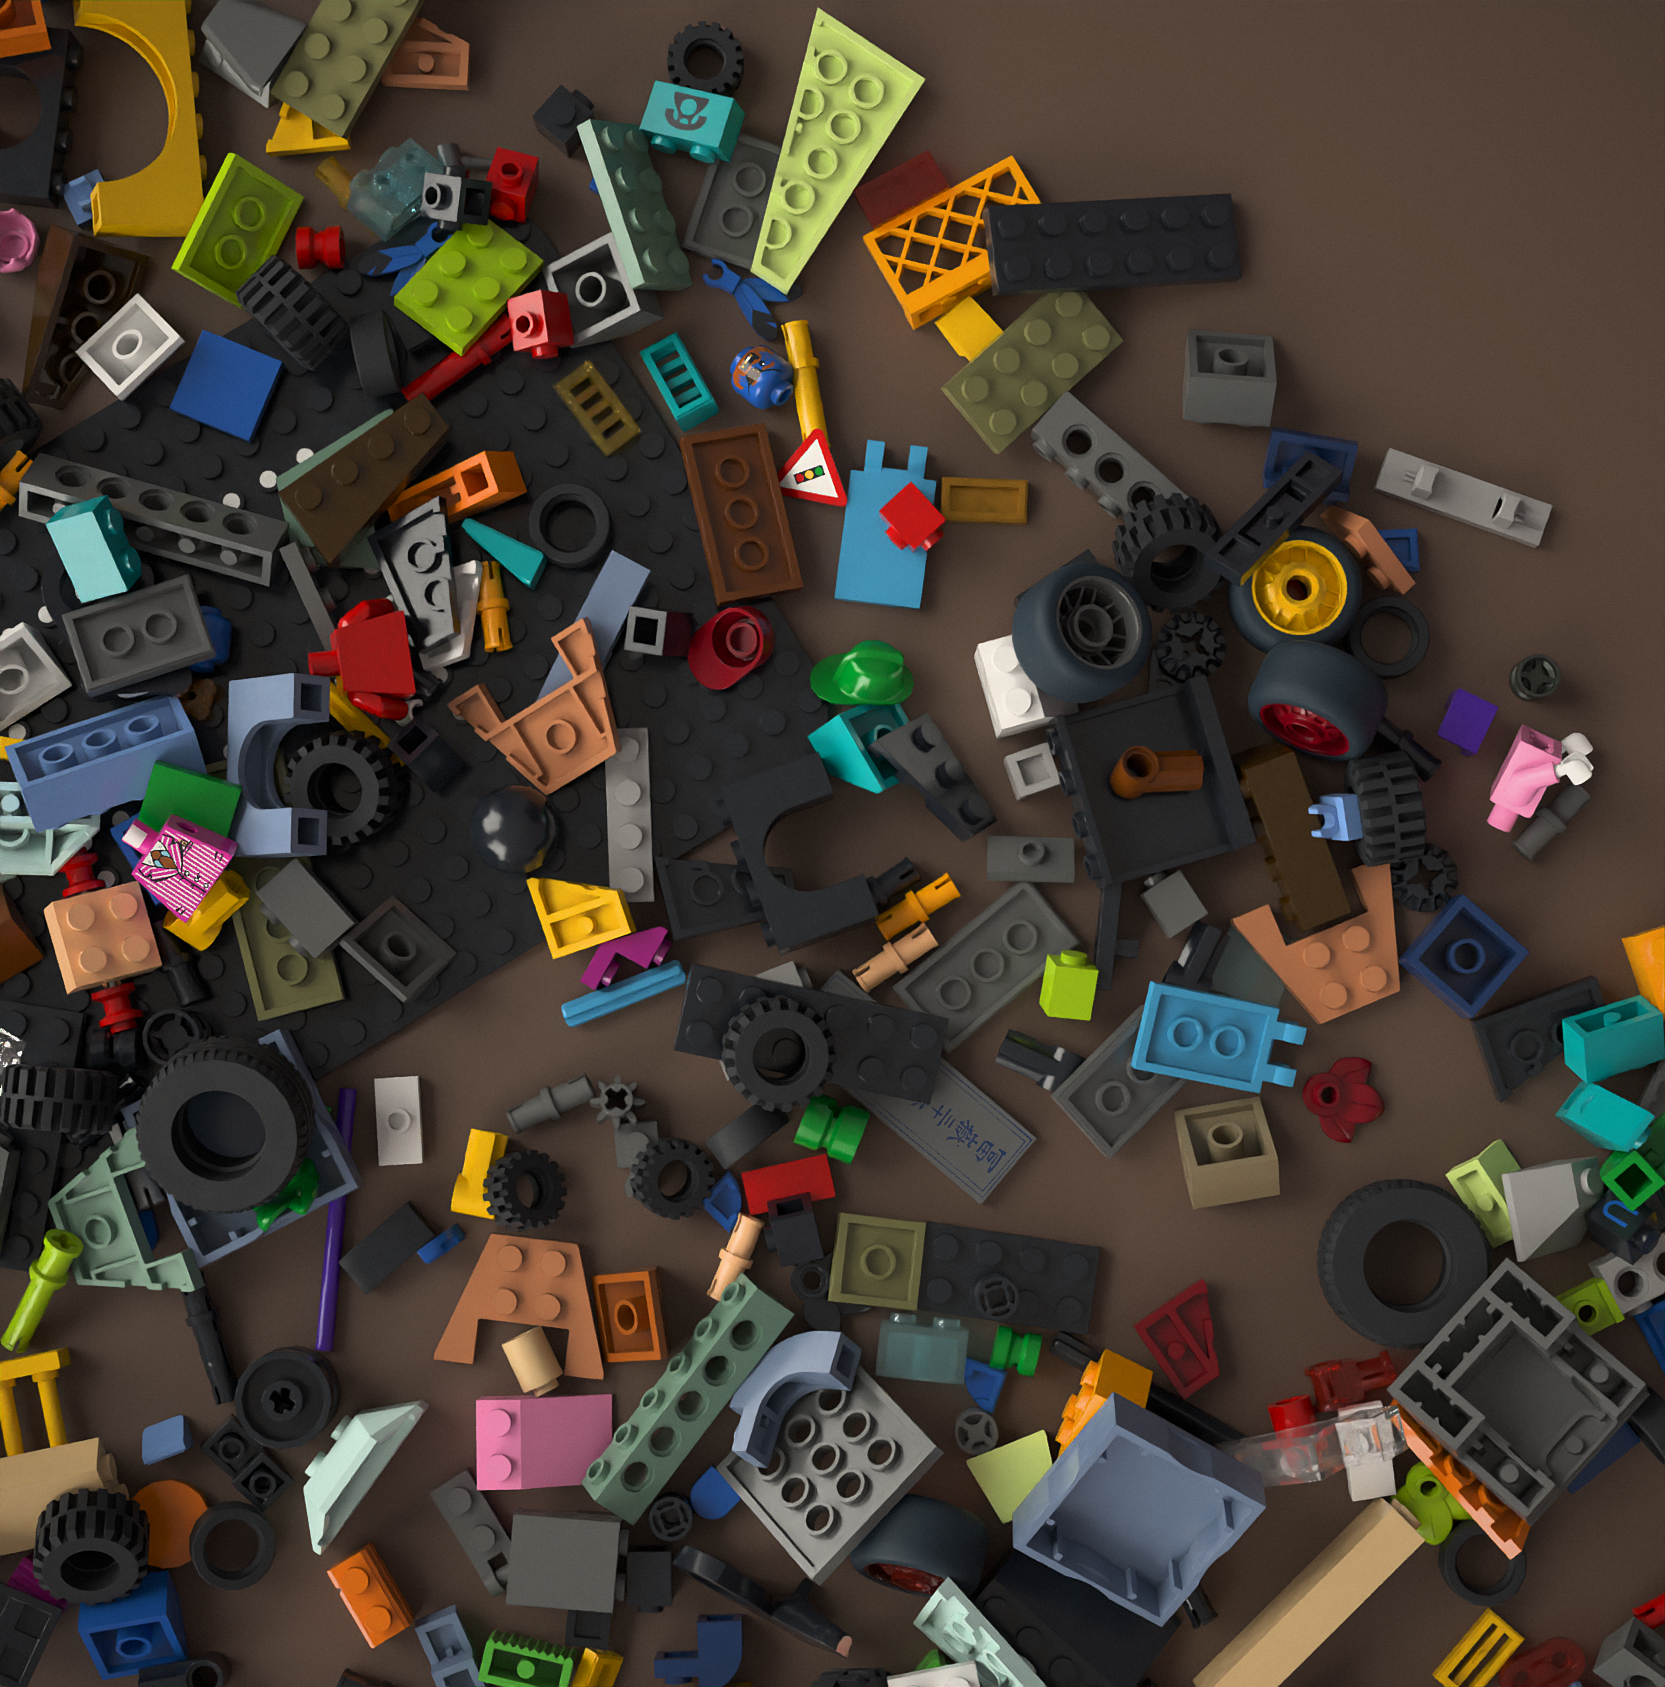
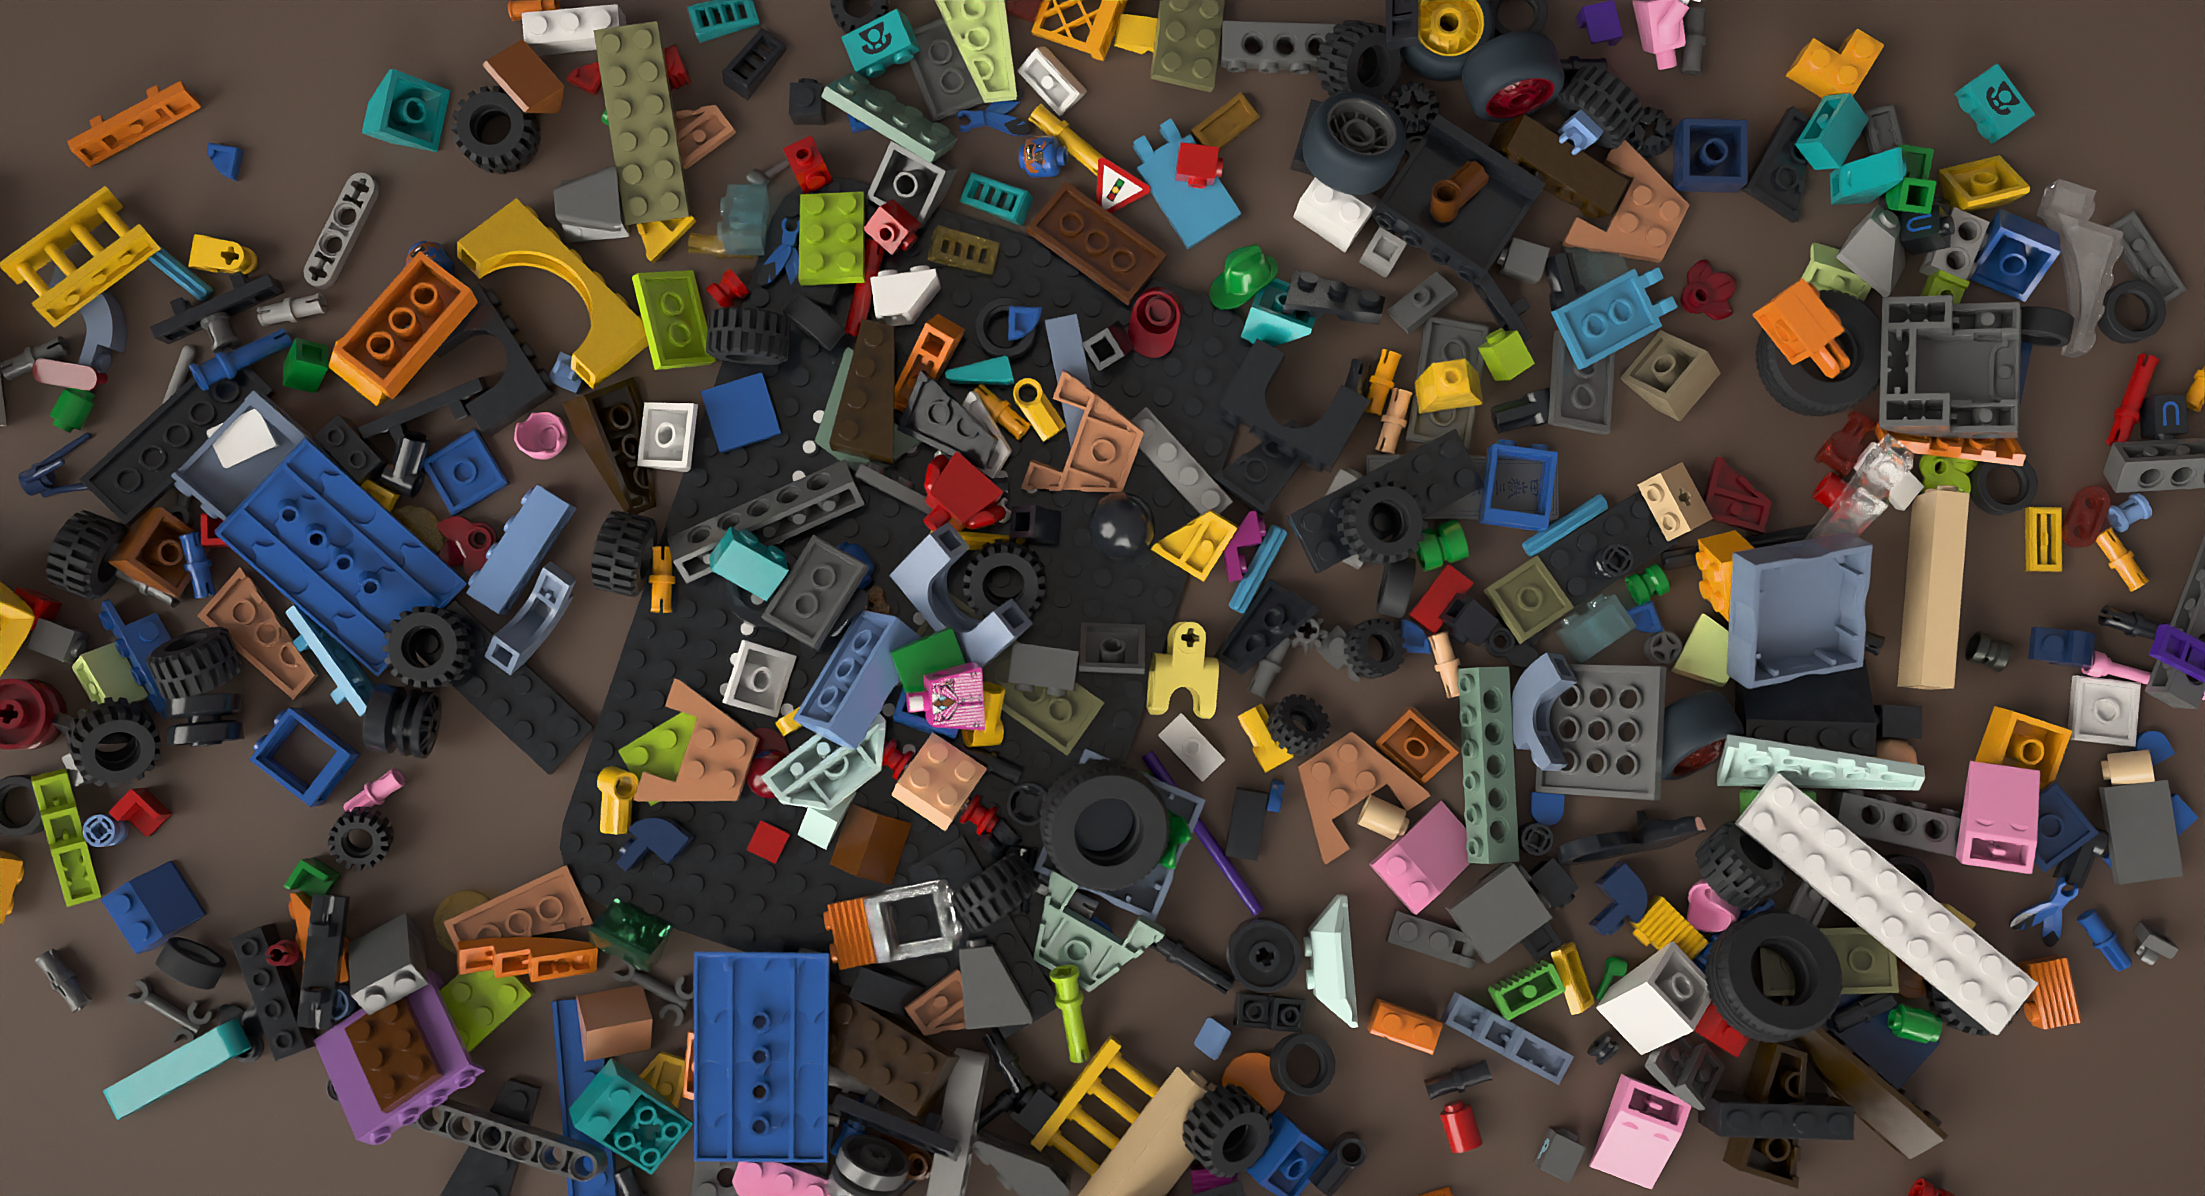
camera: 45 degrees left, 0 degrees up
black brick [420,166,493,231] -> none
none -> black slope [722,28,787,100]
none -> white slope [870,266,941,326]
none -> blue tile [1008,306,1042,340]
none -> yellow piece [1013,378,1066,442]
none -> white slope [1017,46,1087,116]
none -> light yellow piece [1146,621,1219,719]
none -> black wing [1214,579,1320,675]
none -> yellow slope [1414,359,1483,414]
none -> blue window [1478,439,1558,532]
none -> dark azure axle [1522,494,1609,557]
none -> tan brick [1638,462,1713,542]
none -> orange brick [1752,278,1850,378]

